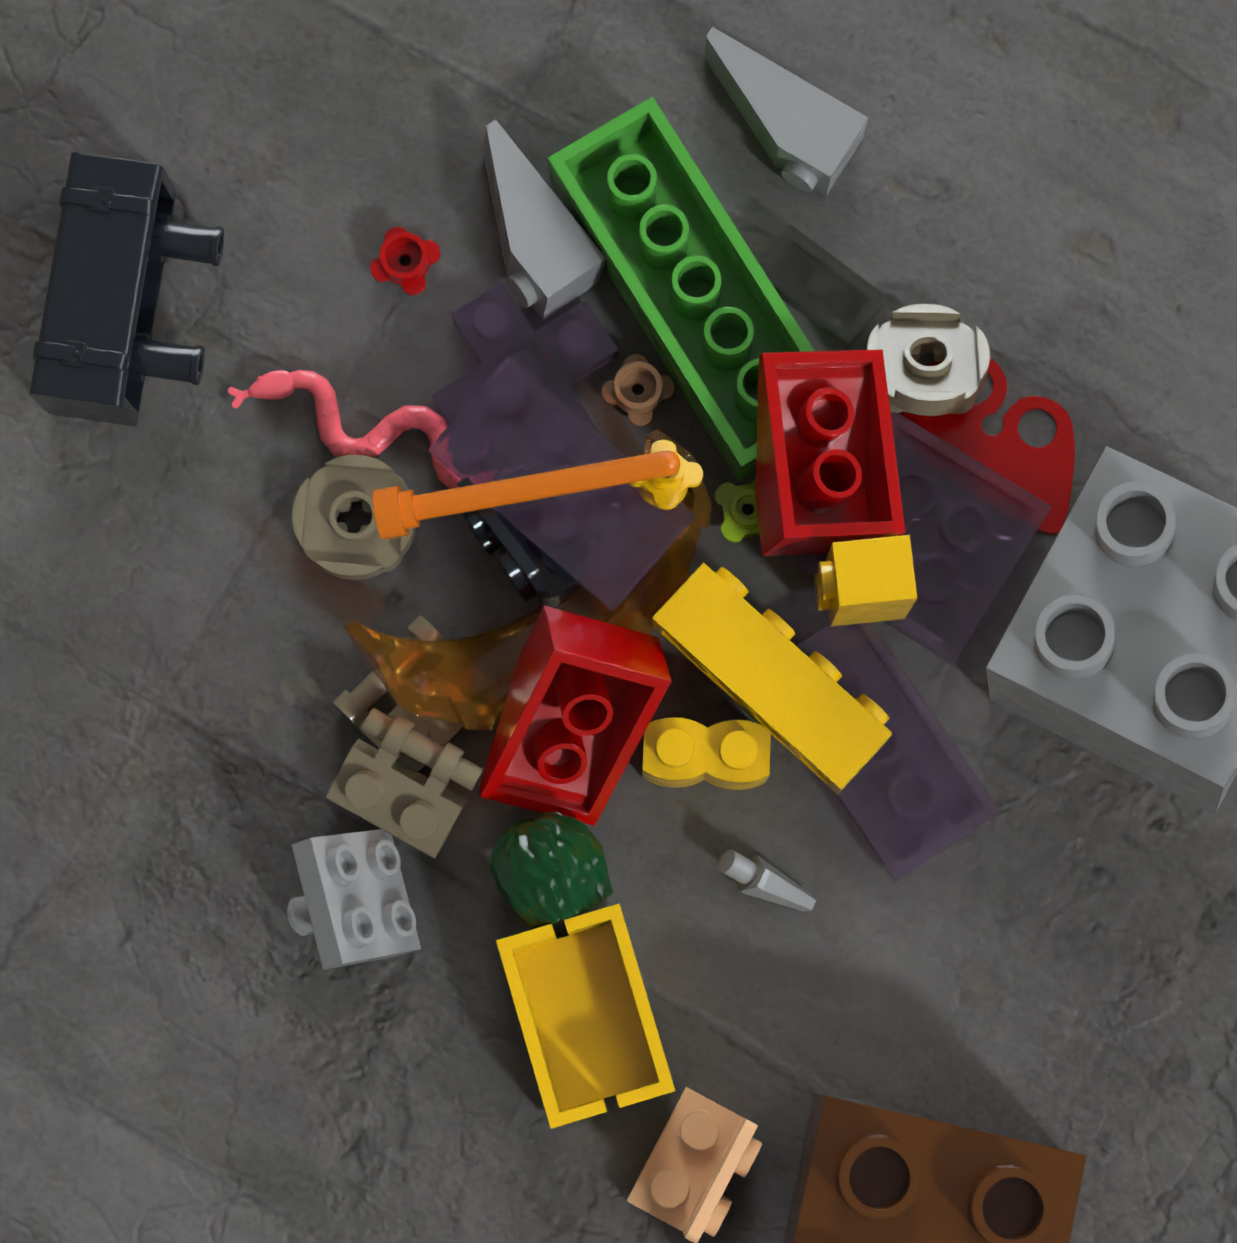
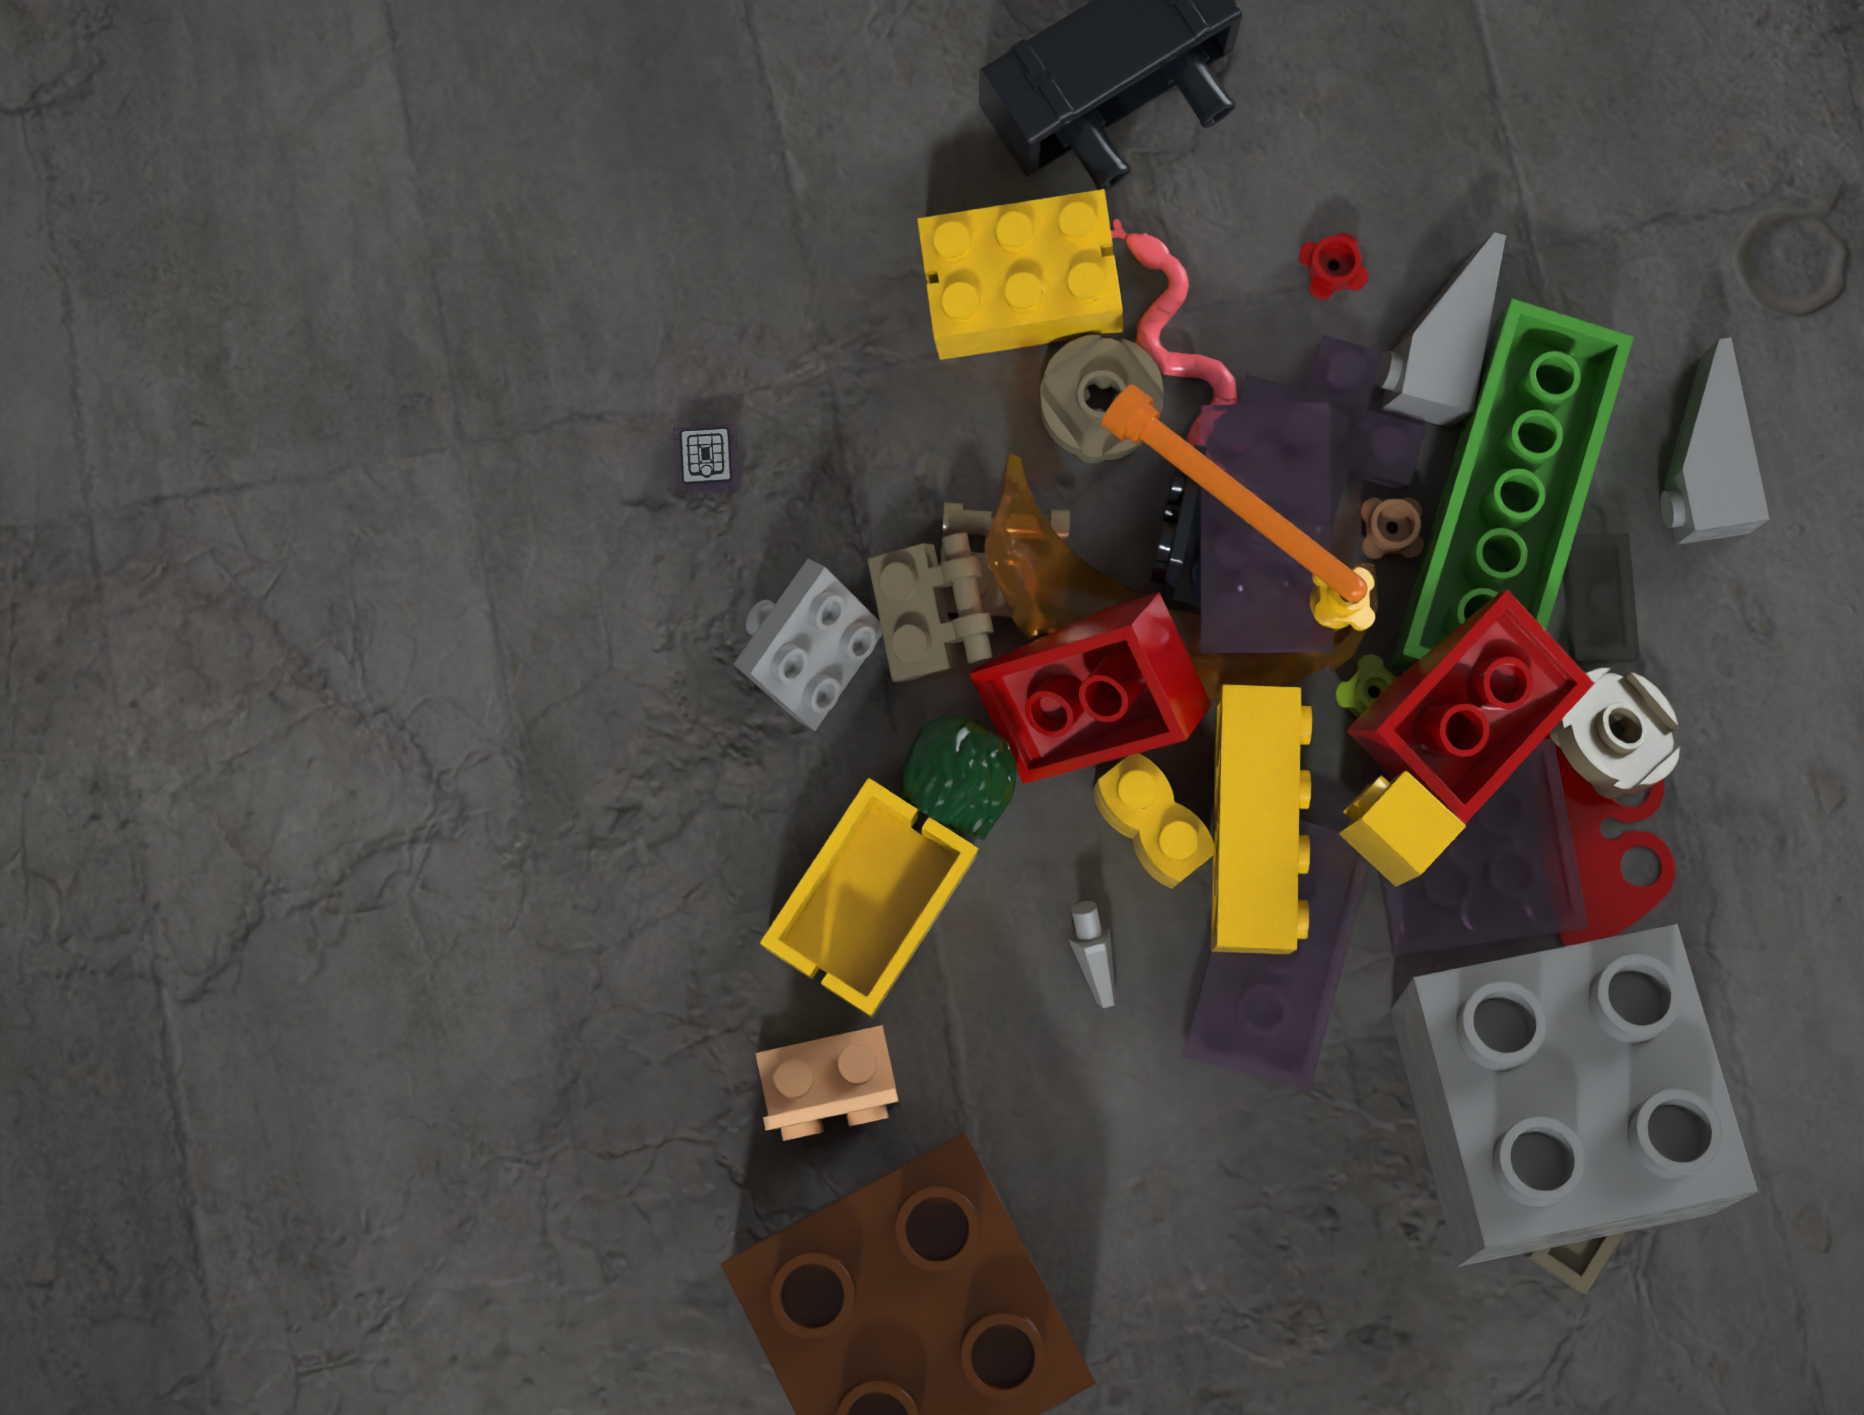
camera: 45 degrees right, 0 degrees up
none -> tile [673,424,740,494]
none -> yellow piece [917,189,1123,360]

